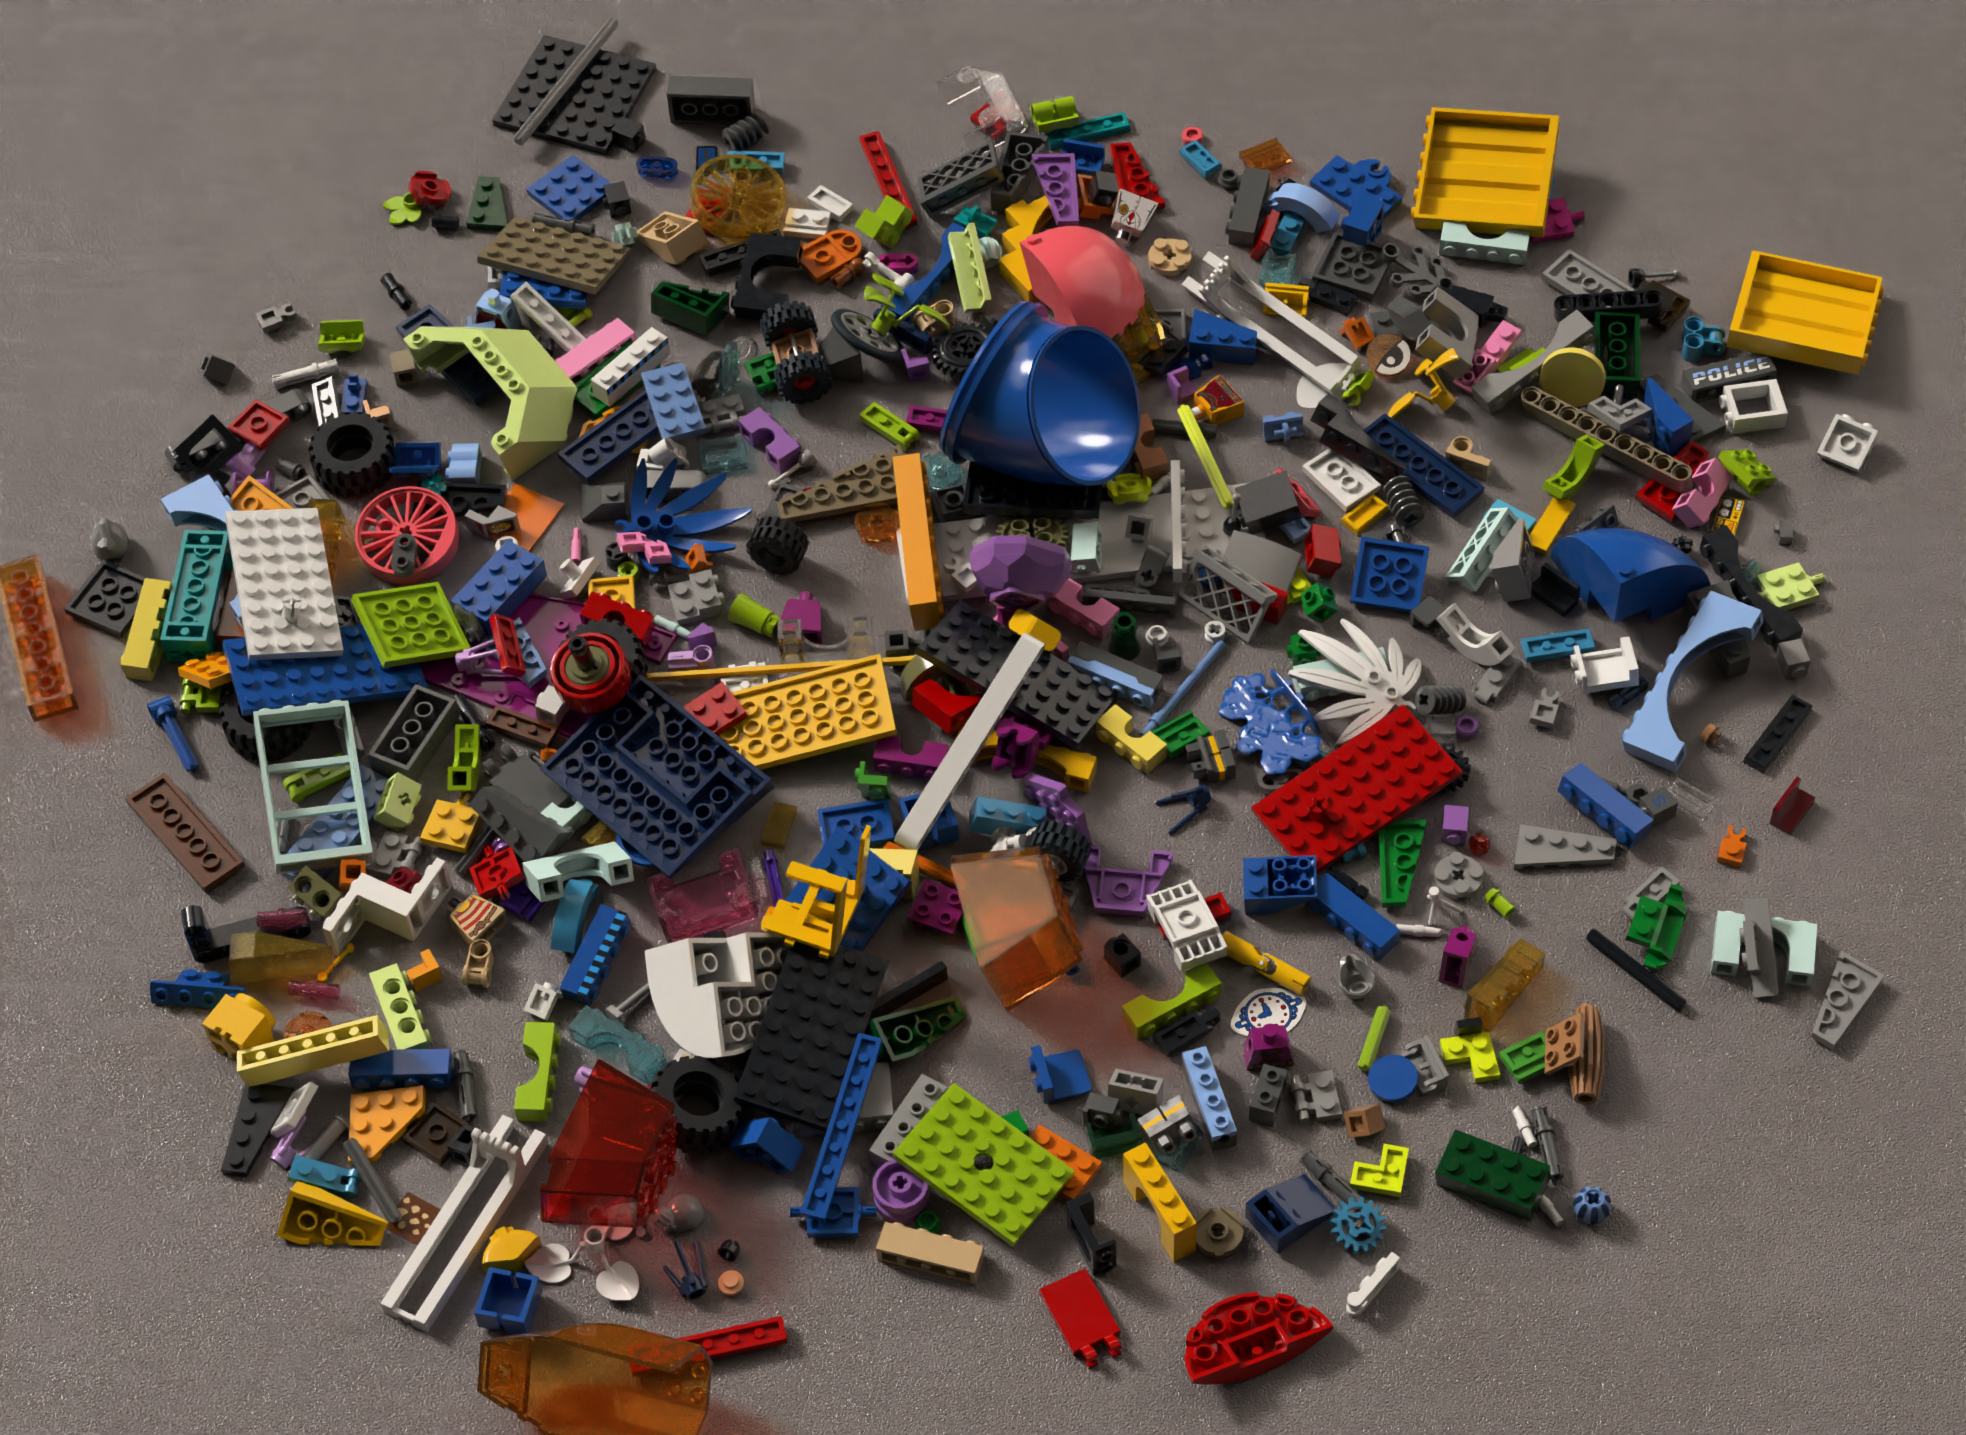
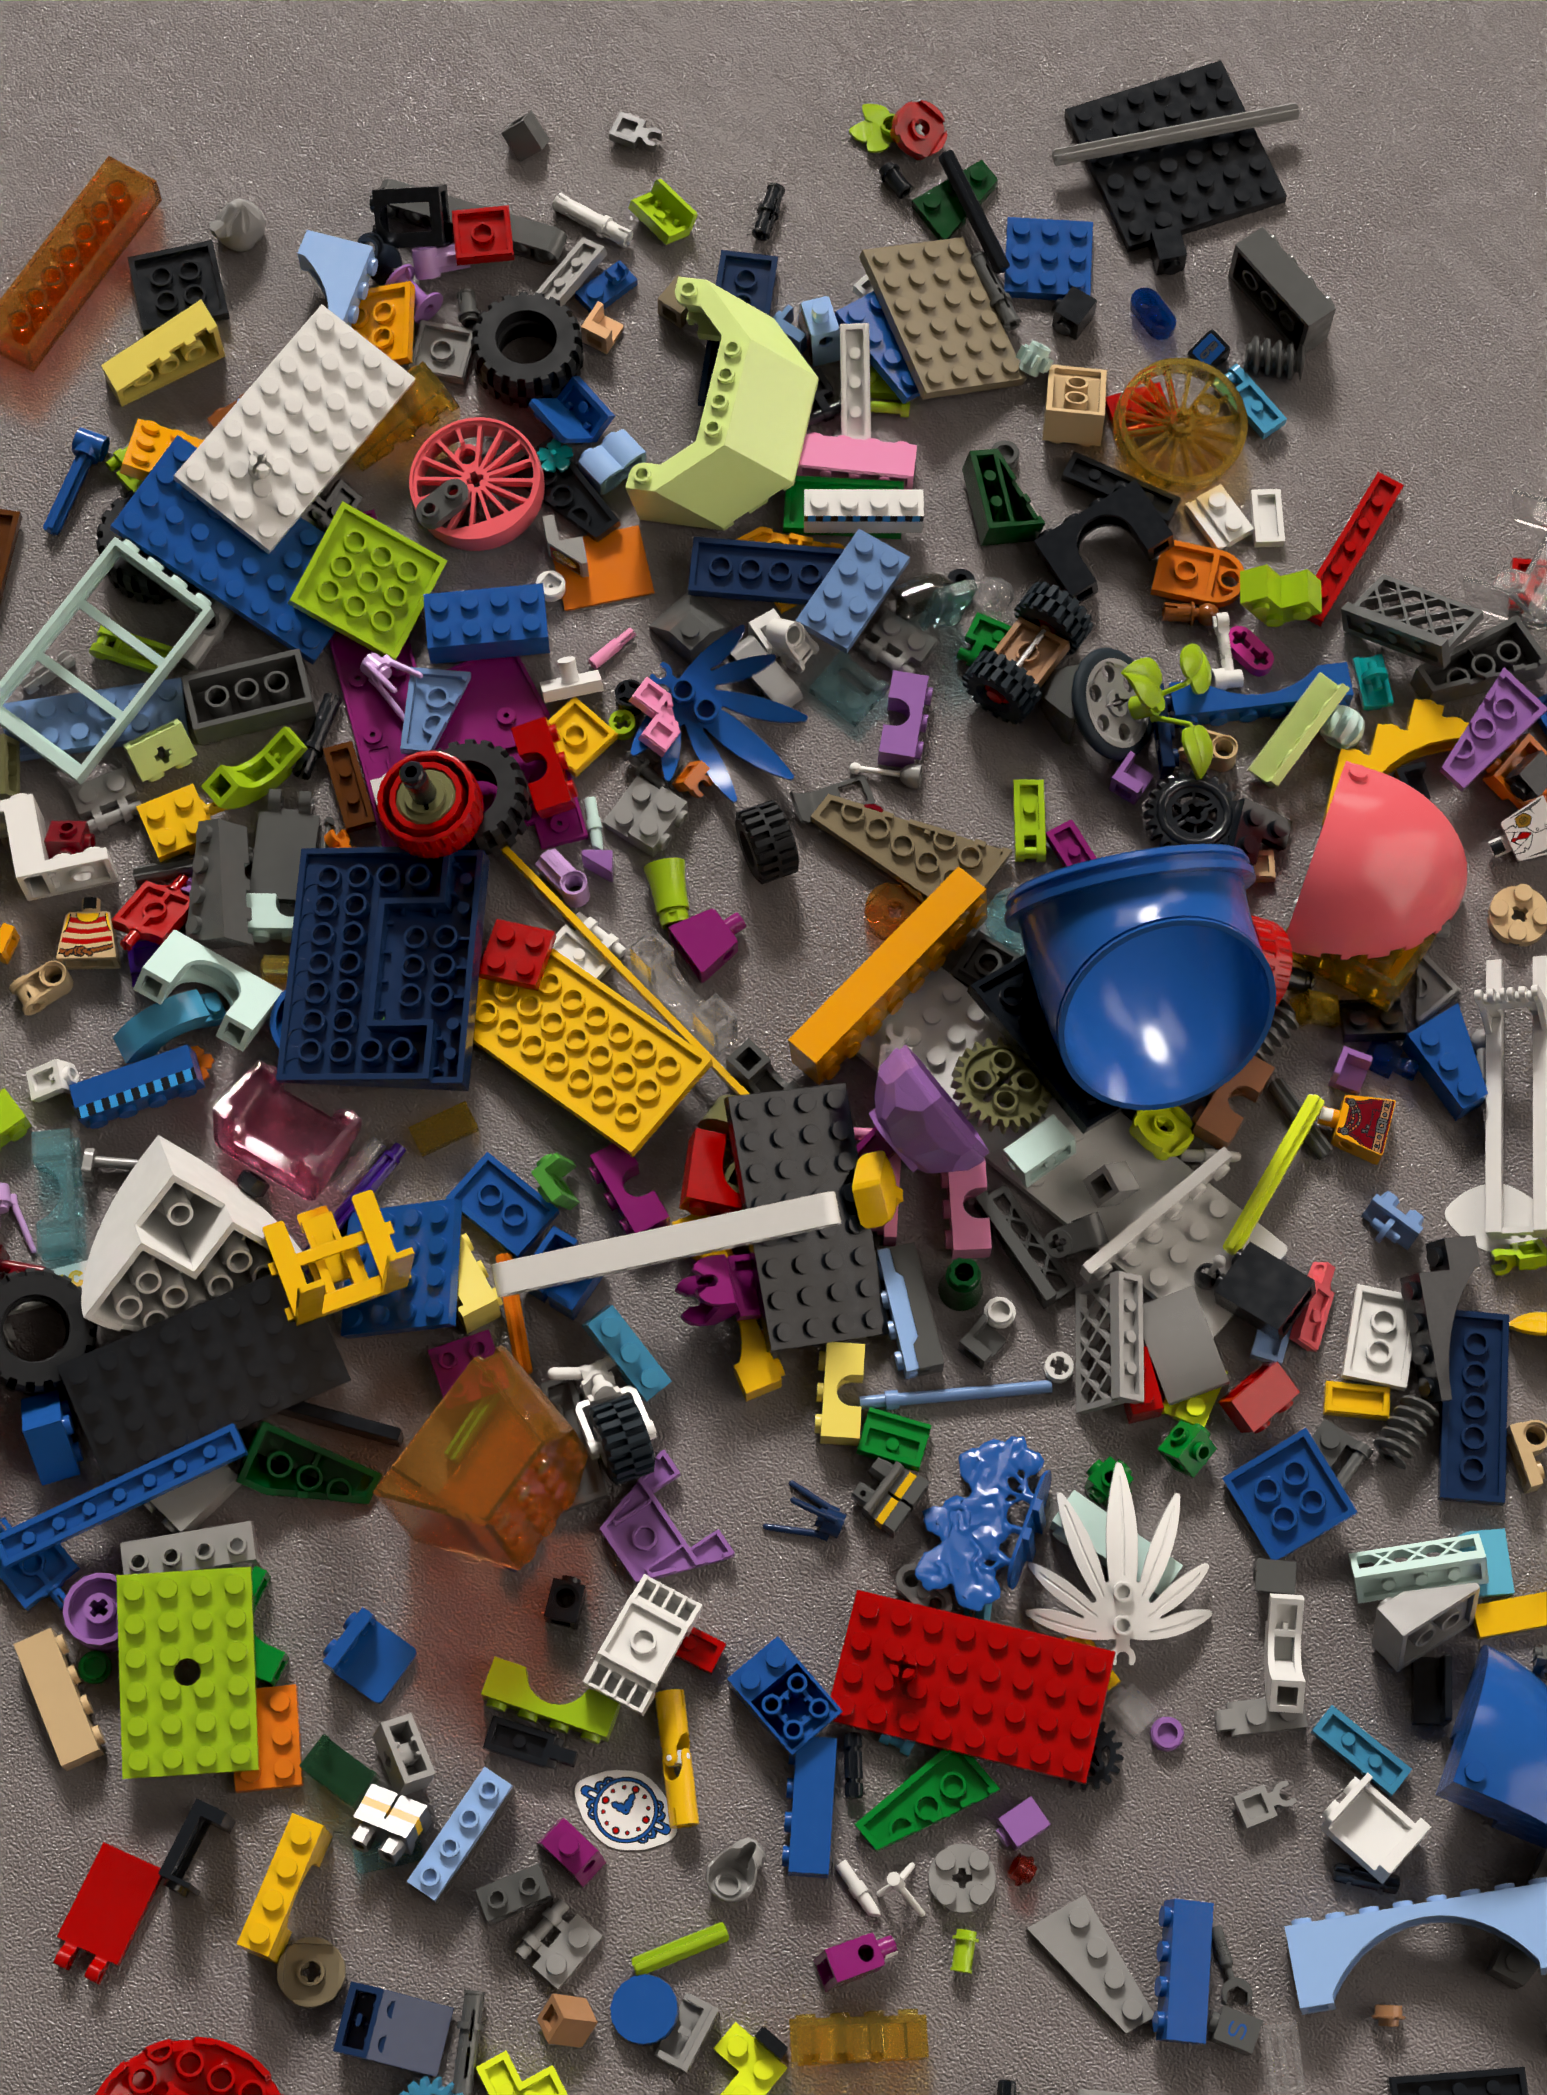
camera: 45 degrees right, 15 degrees up
teal plate [160,530,233,662] -> none
orange brick [338,858,366,891] -> none
dark grey plate [454,603,485,645] -> none
red plate [489,613,526,678] -> none
medium lavender wing [1023,773,1093,846] -> none
dark grey brick [1083,1092,1123,1130] -> none
dark grey piece [1415,684,1467,715] -> none
none -> black axle [939,150,1010,274]

